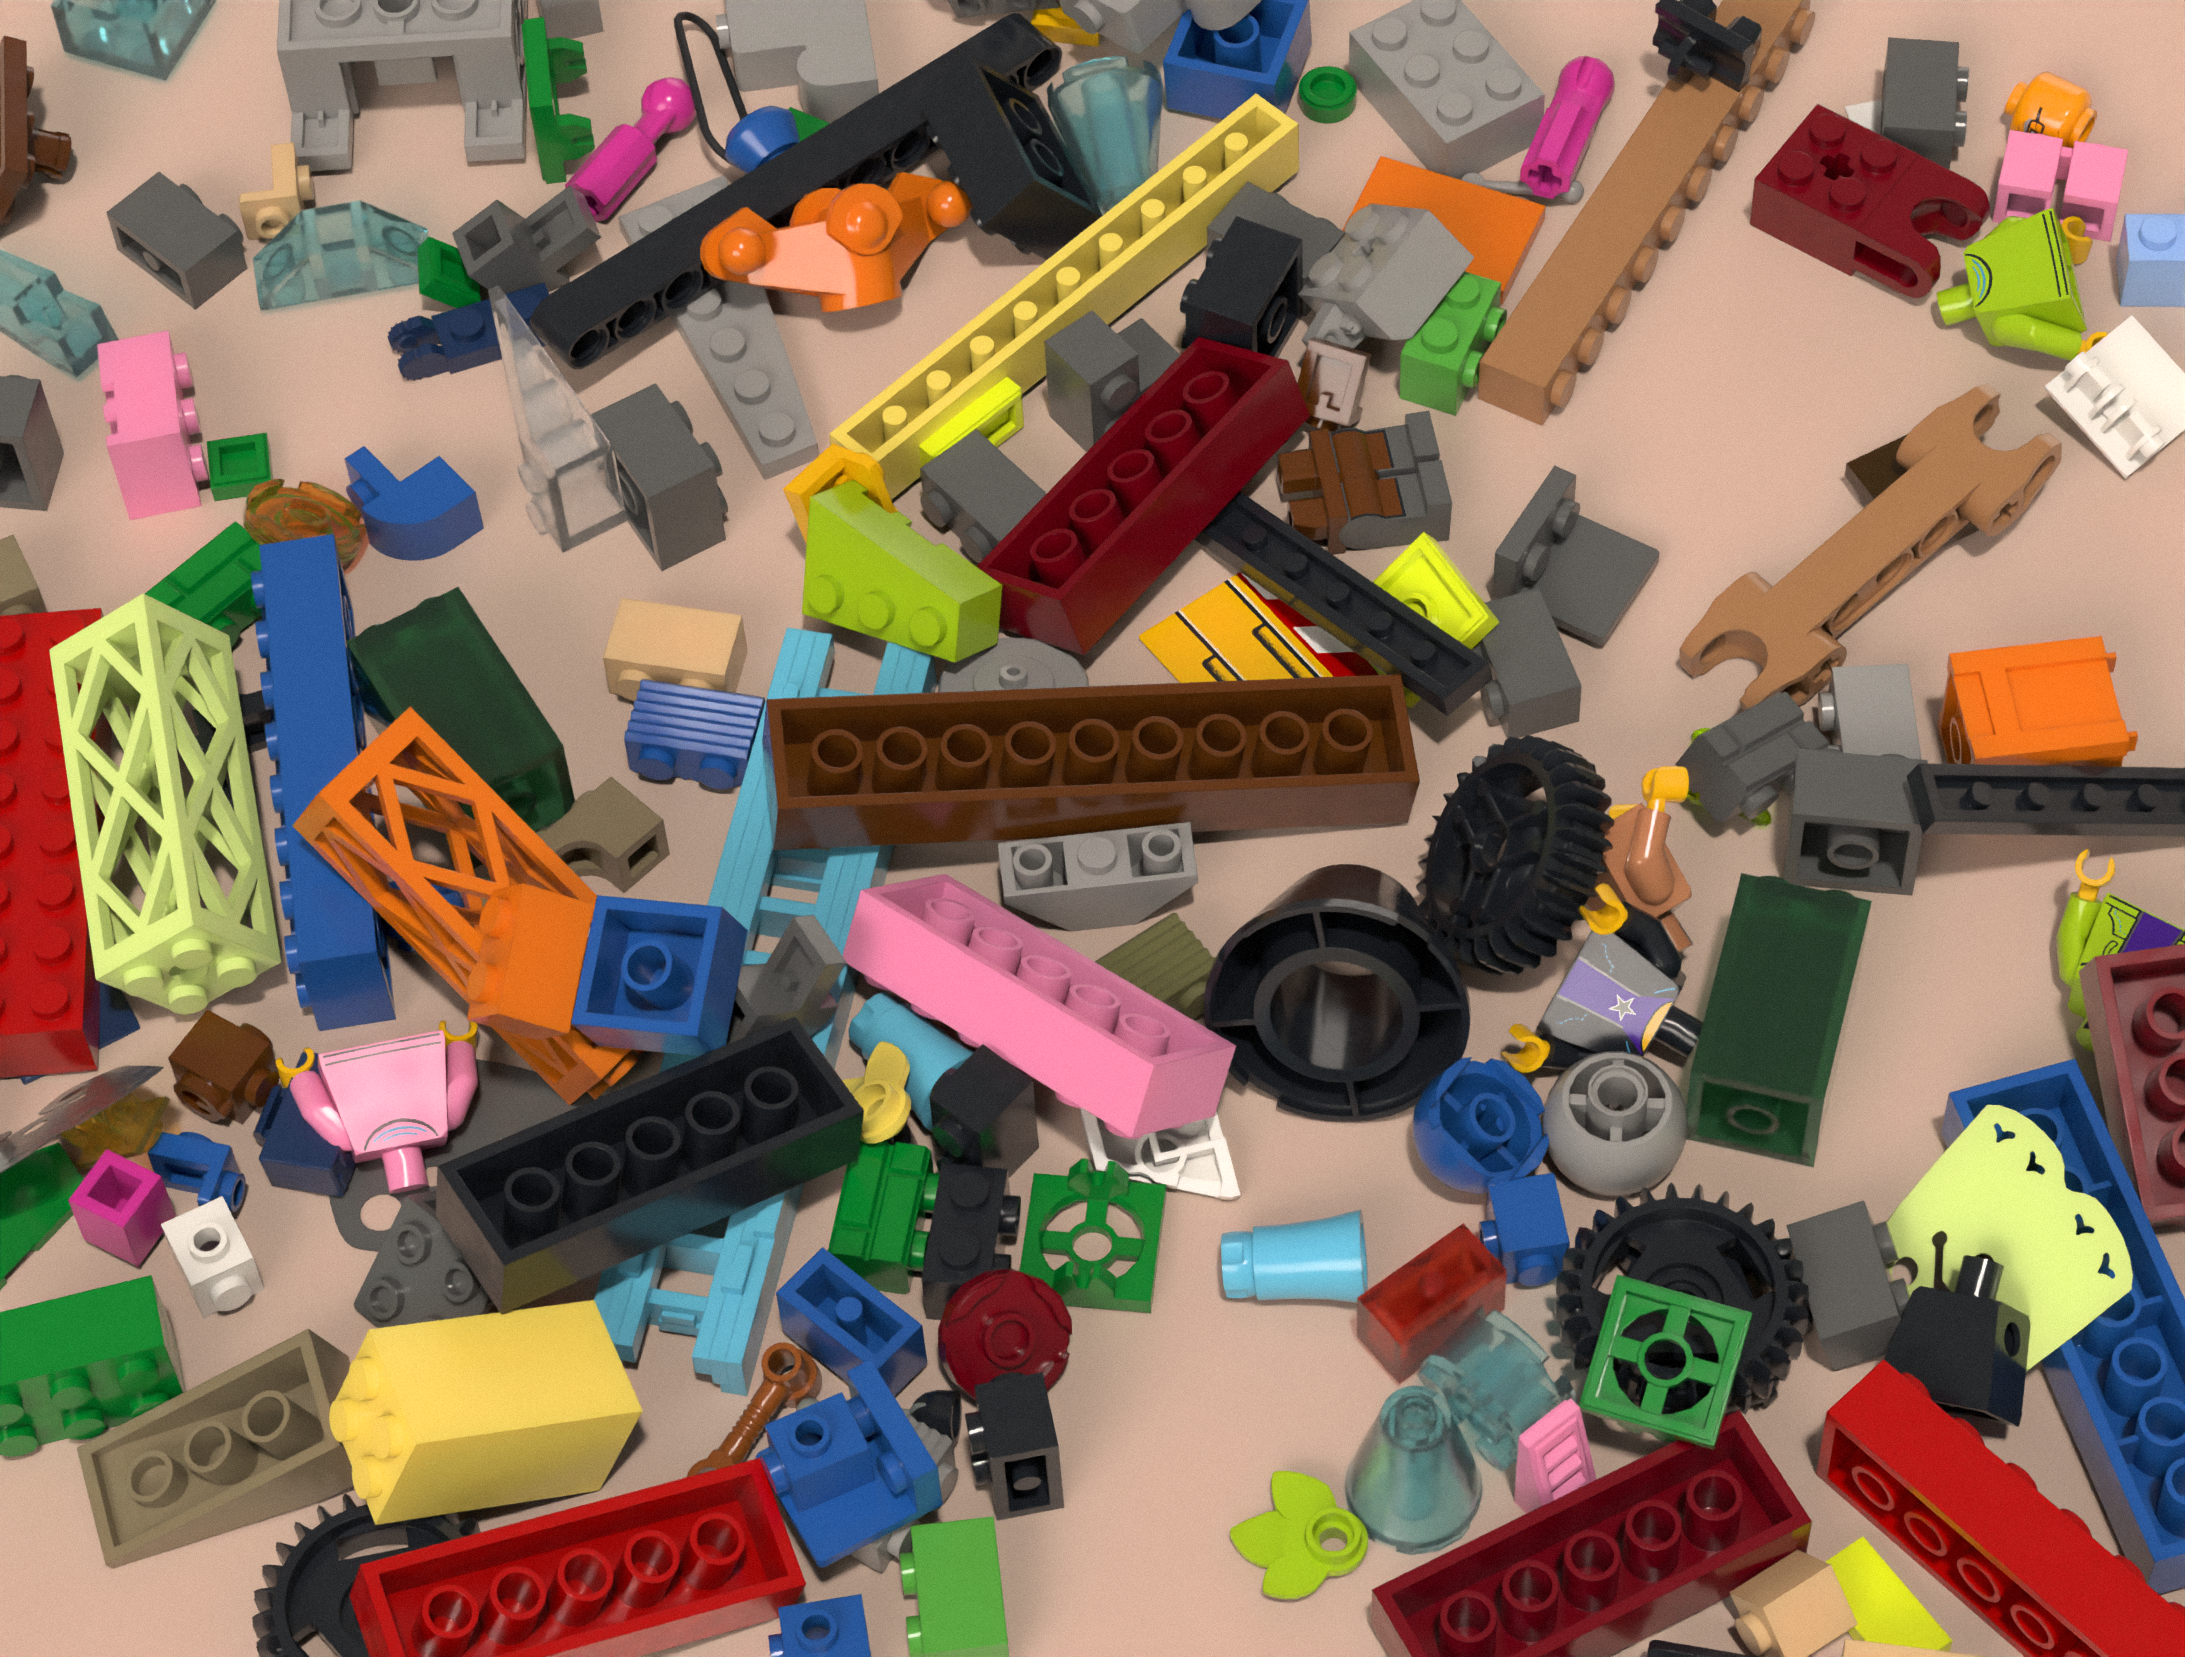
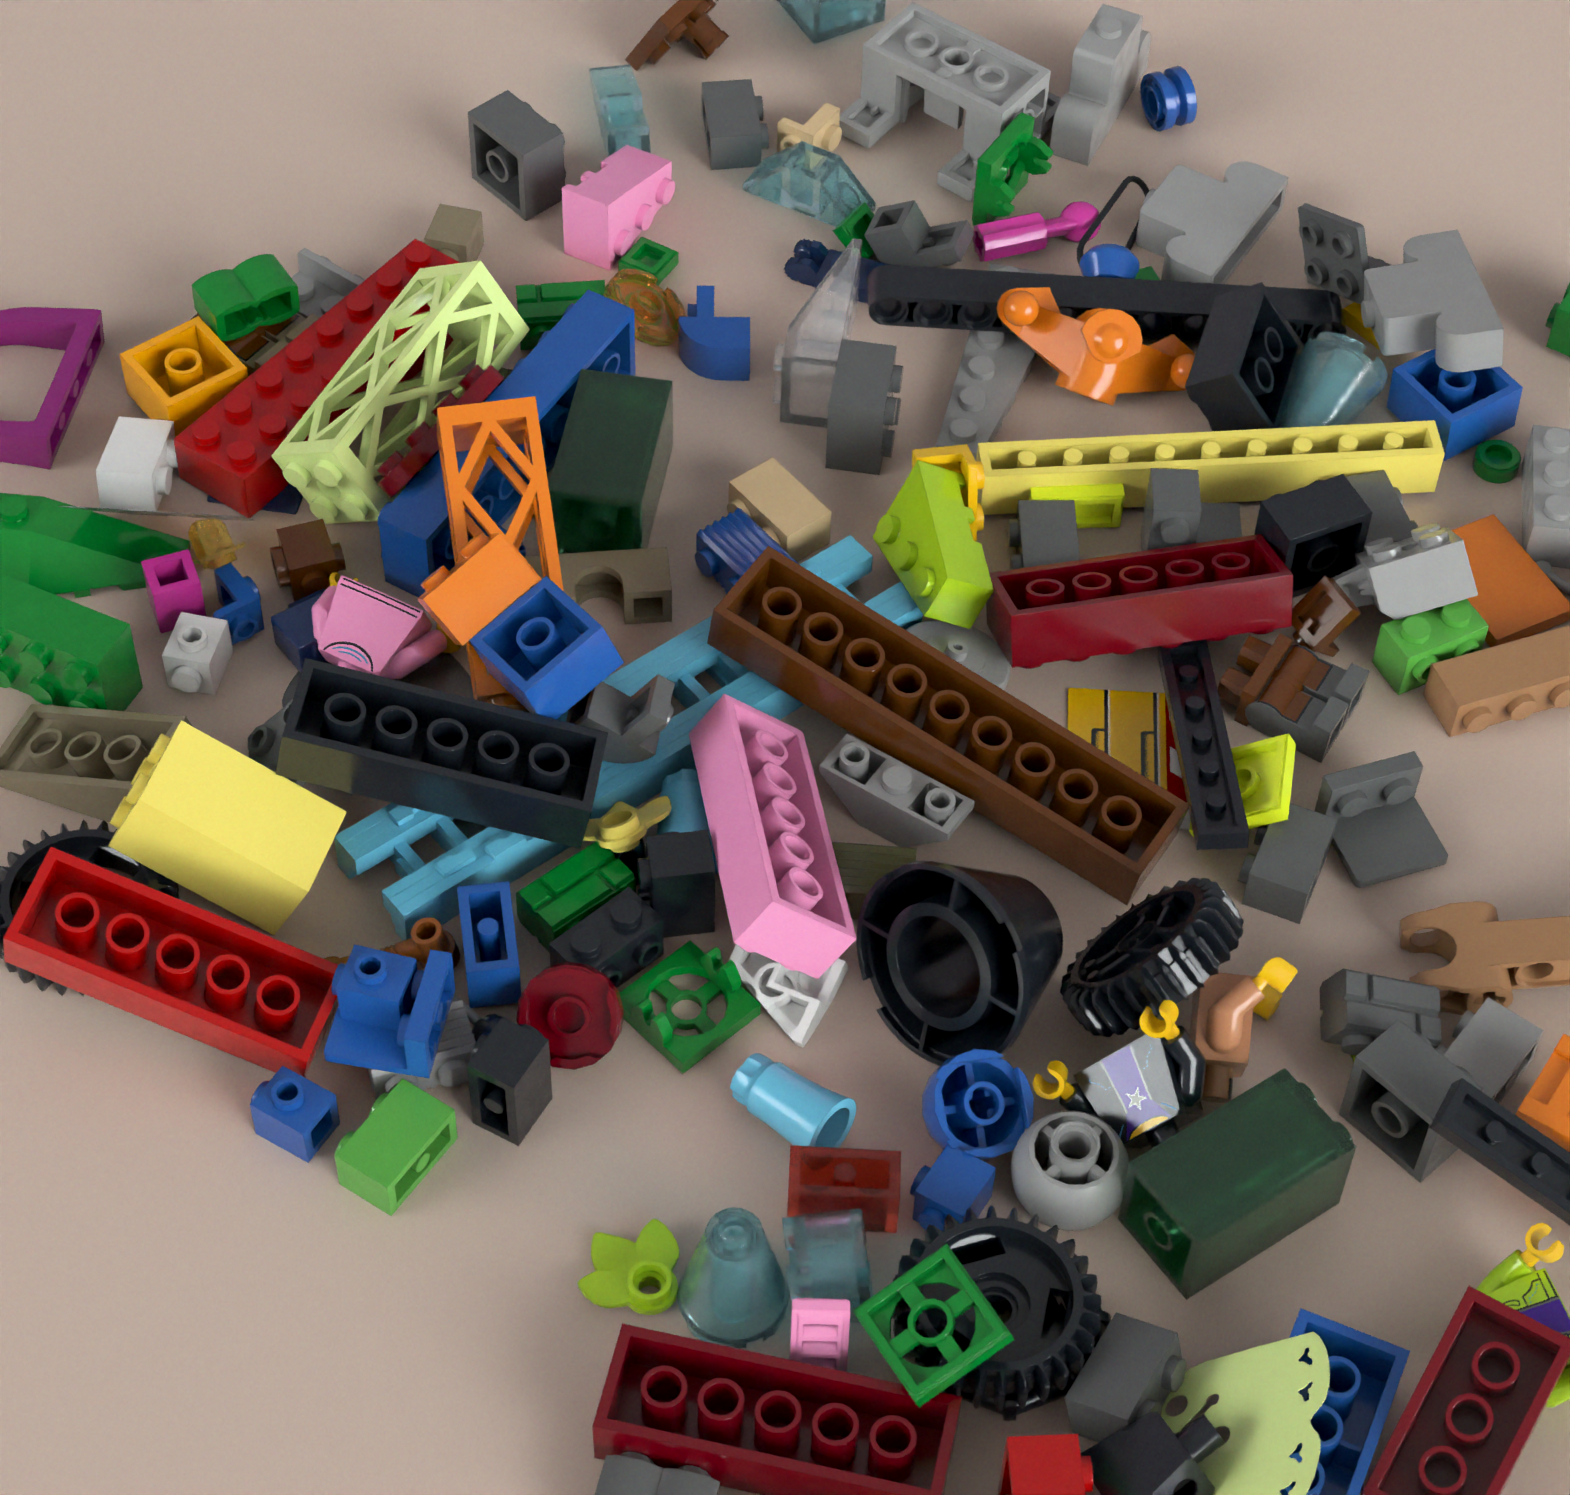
camera: 35 degrees right, 5 degrees down
none -> dark red plate [377,364,504,498]

